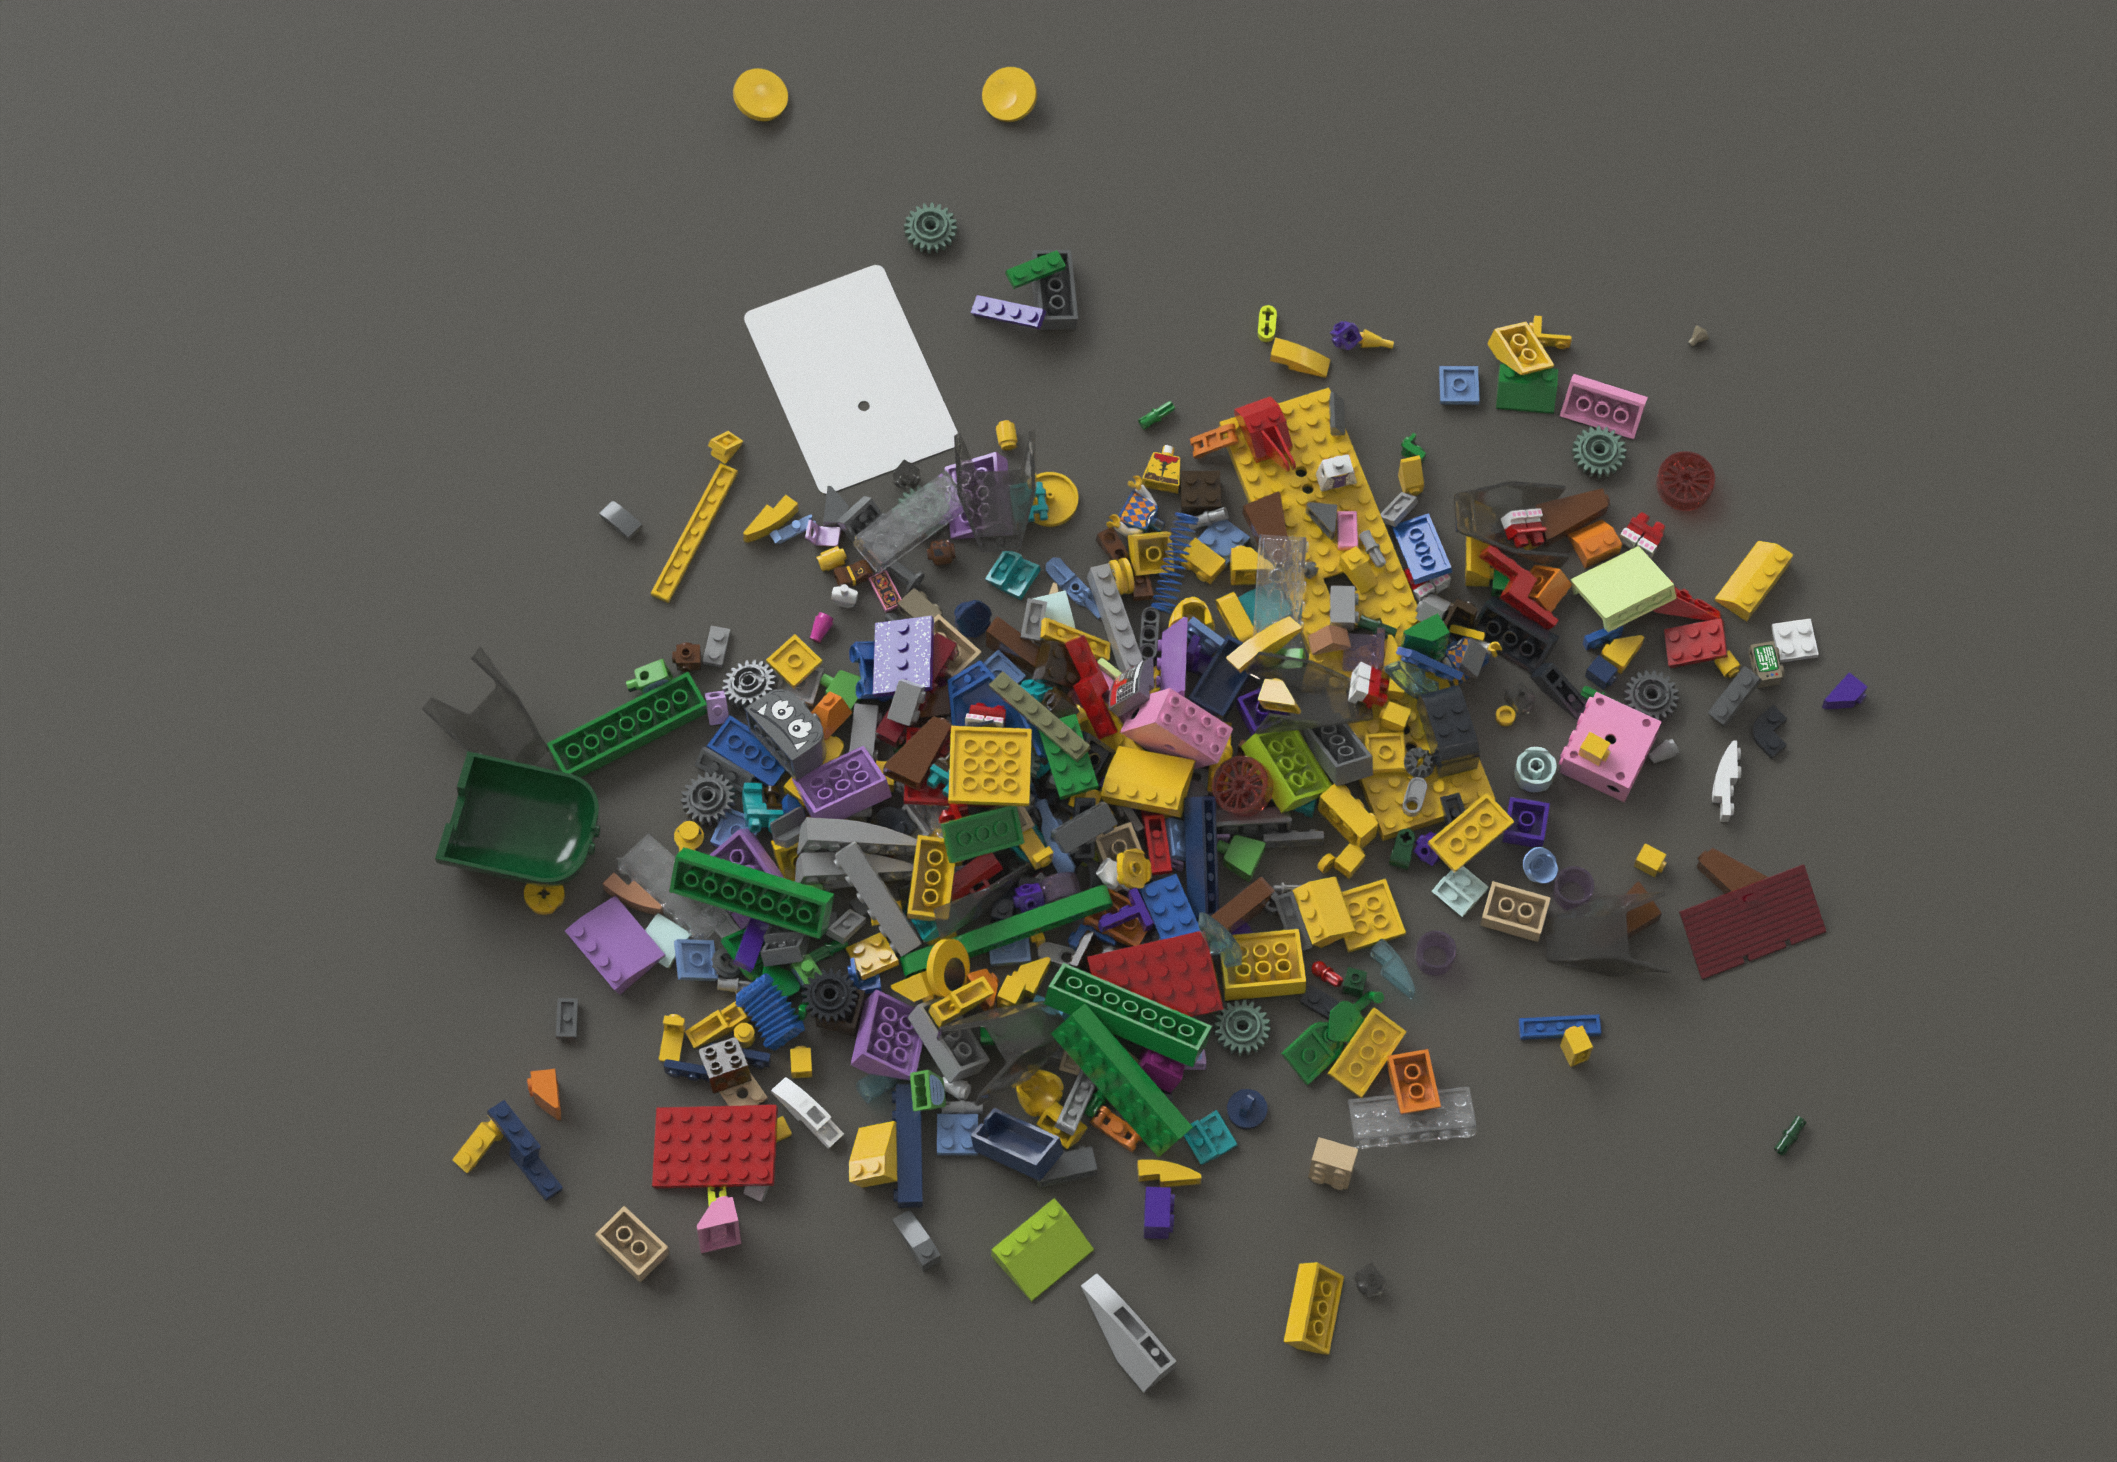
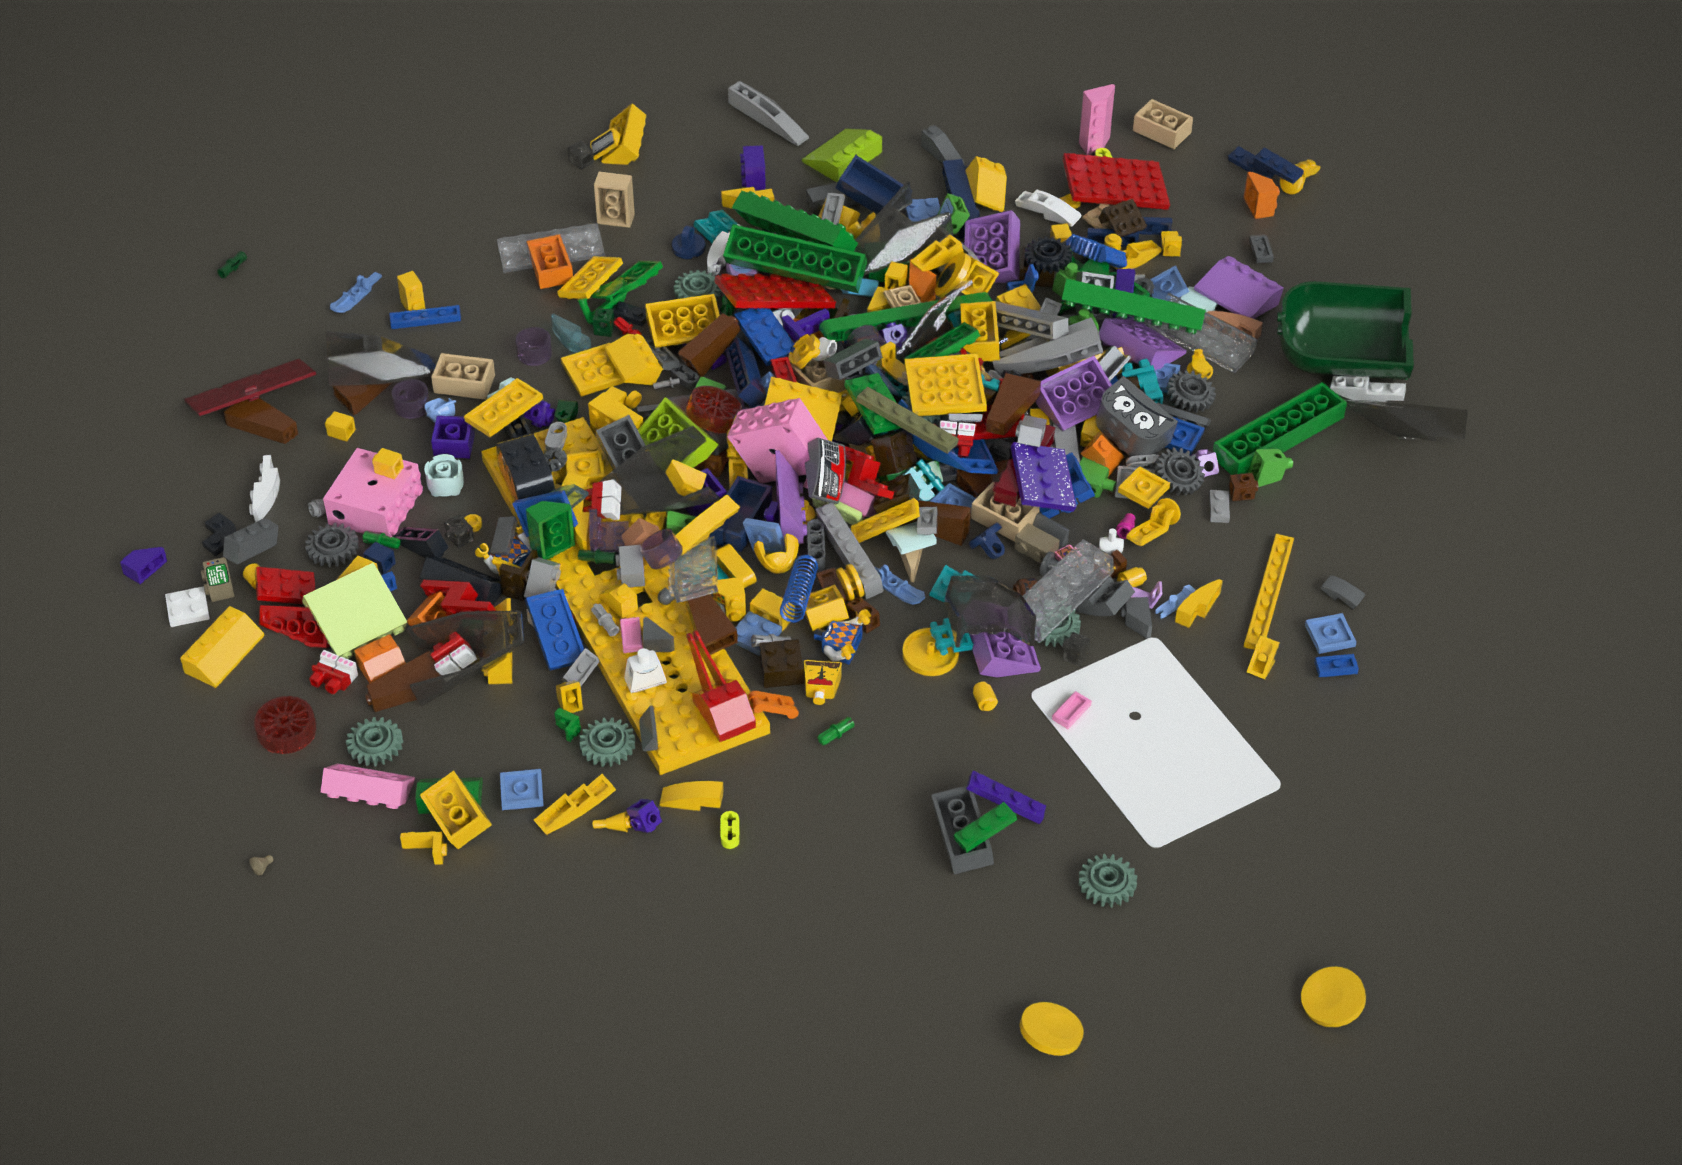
camera: 175 degrees right, 20 degrees down
clear light blue slope [1198,912,1242,968] -> none
none -> medium blue piece [330,272,382,313]
none -> yellow slope [534,774,616,835]
none -> sand green gear [579,718,636,767]
none -> slope [590,128,621,160]
none -> piece [639,529,683,570]
none -> white slope [707,224,741,277]
none -> tan piece [883,285,921,308]
none -> bright pink tile [1052,691,1092,729]
none -> yellow piece [1126,498,1181,546]
none -> medium blue plate [1305,613,1356,654]
none -> blue plate [1314,654,1359,677]

